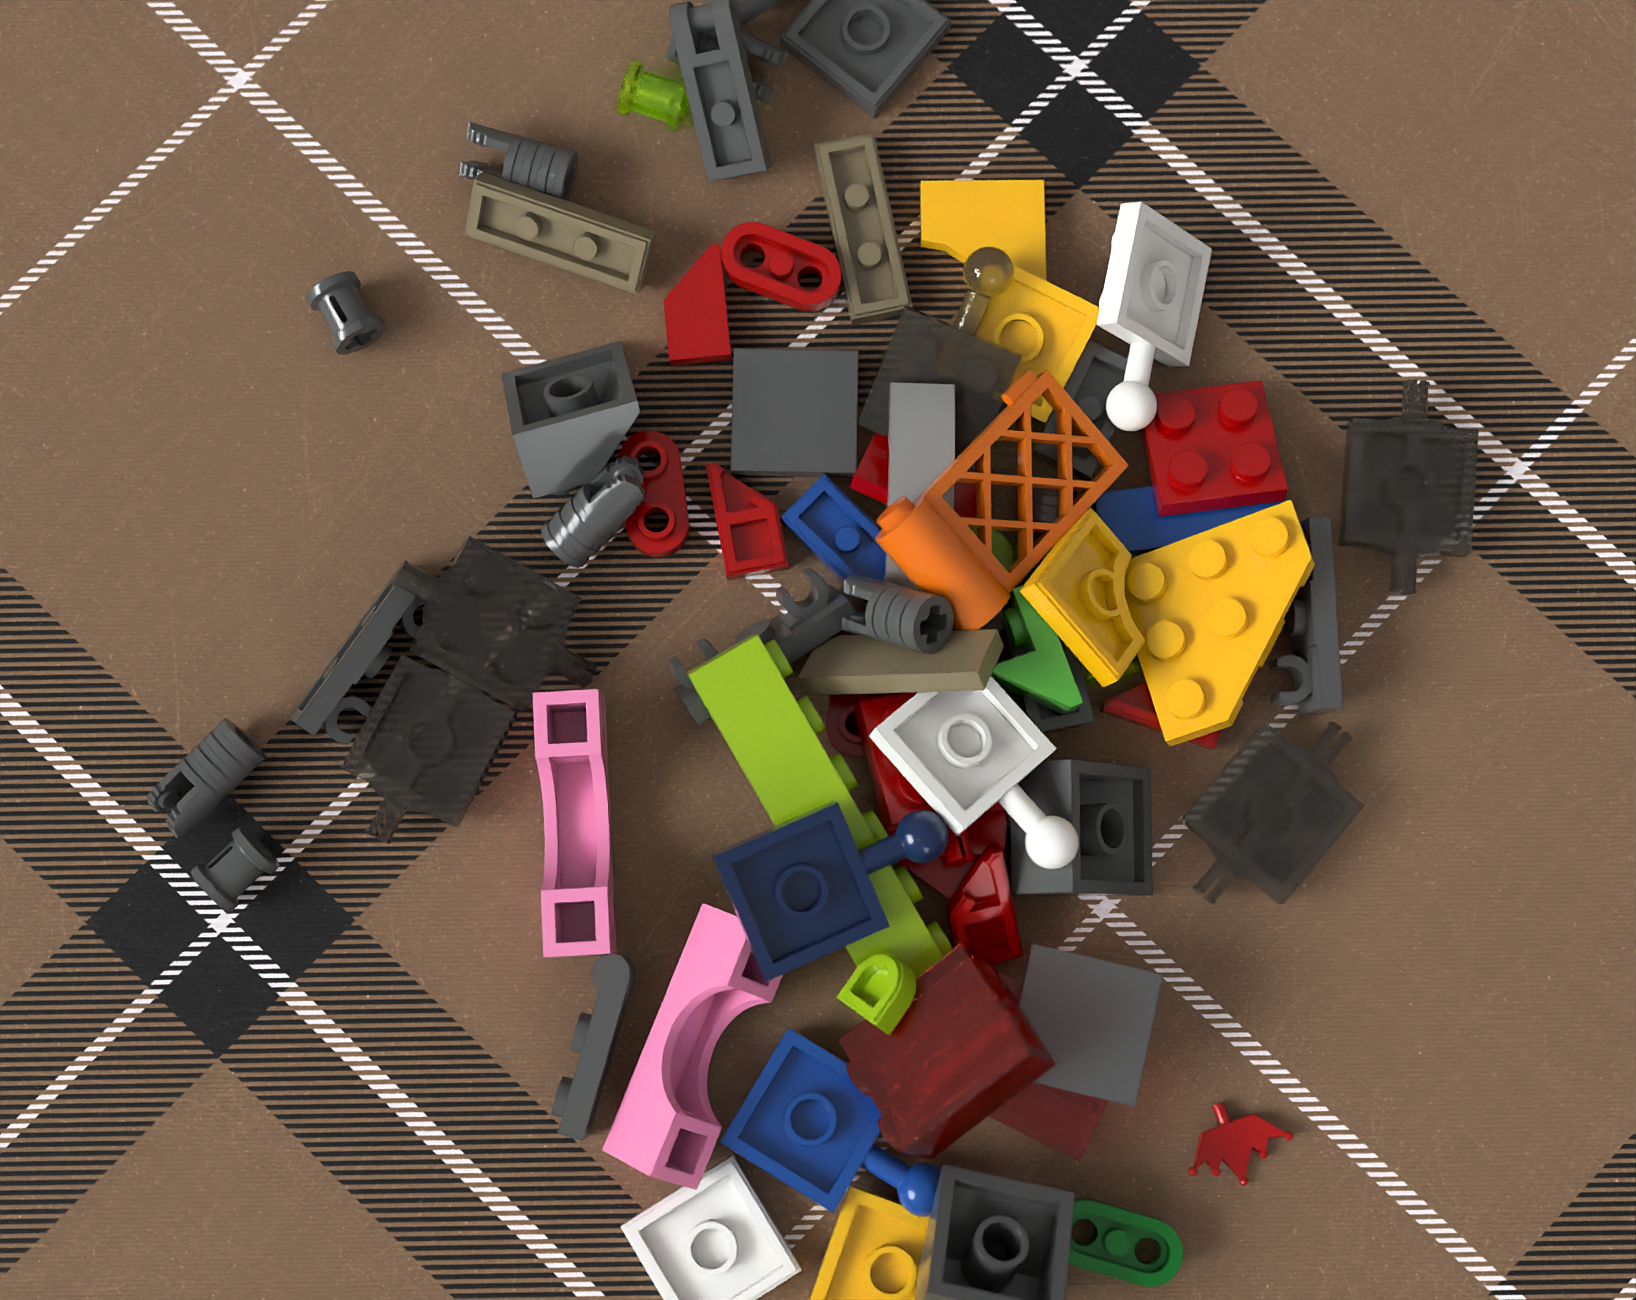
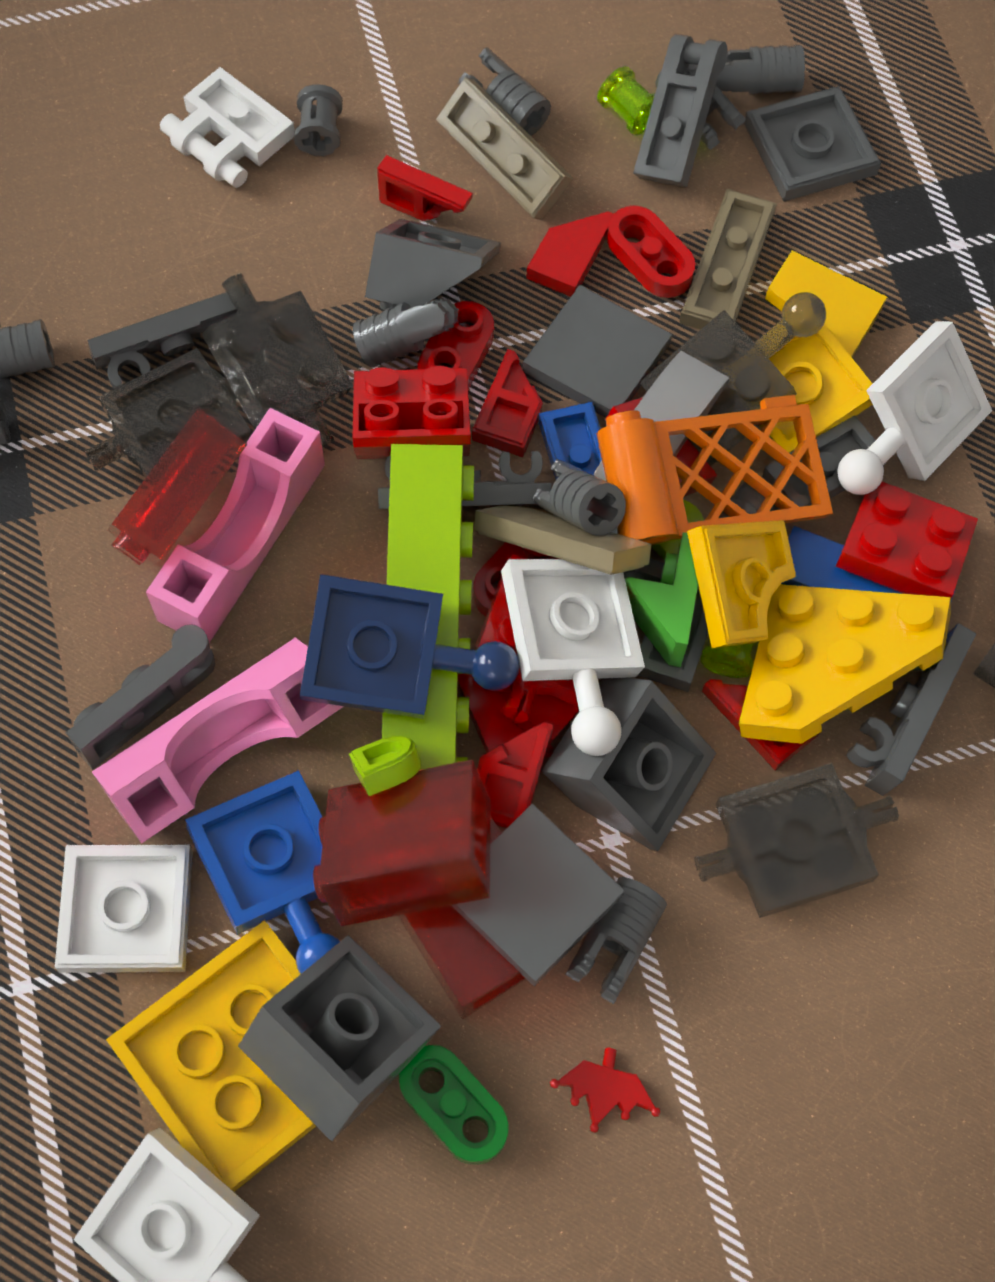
camera: 30 degrees right, 15 degrees down
none -> clear red brick [107,407,248,566]
none -> white plate [160,67,295,188]
none -> red slope [352,366,471,459]
none -> red tile [377,155,473,221]
none -> dark grey hinge [565,877,667,1004]

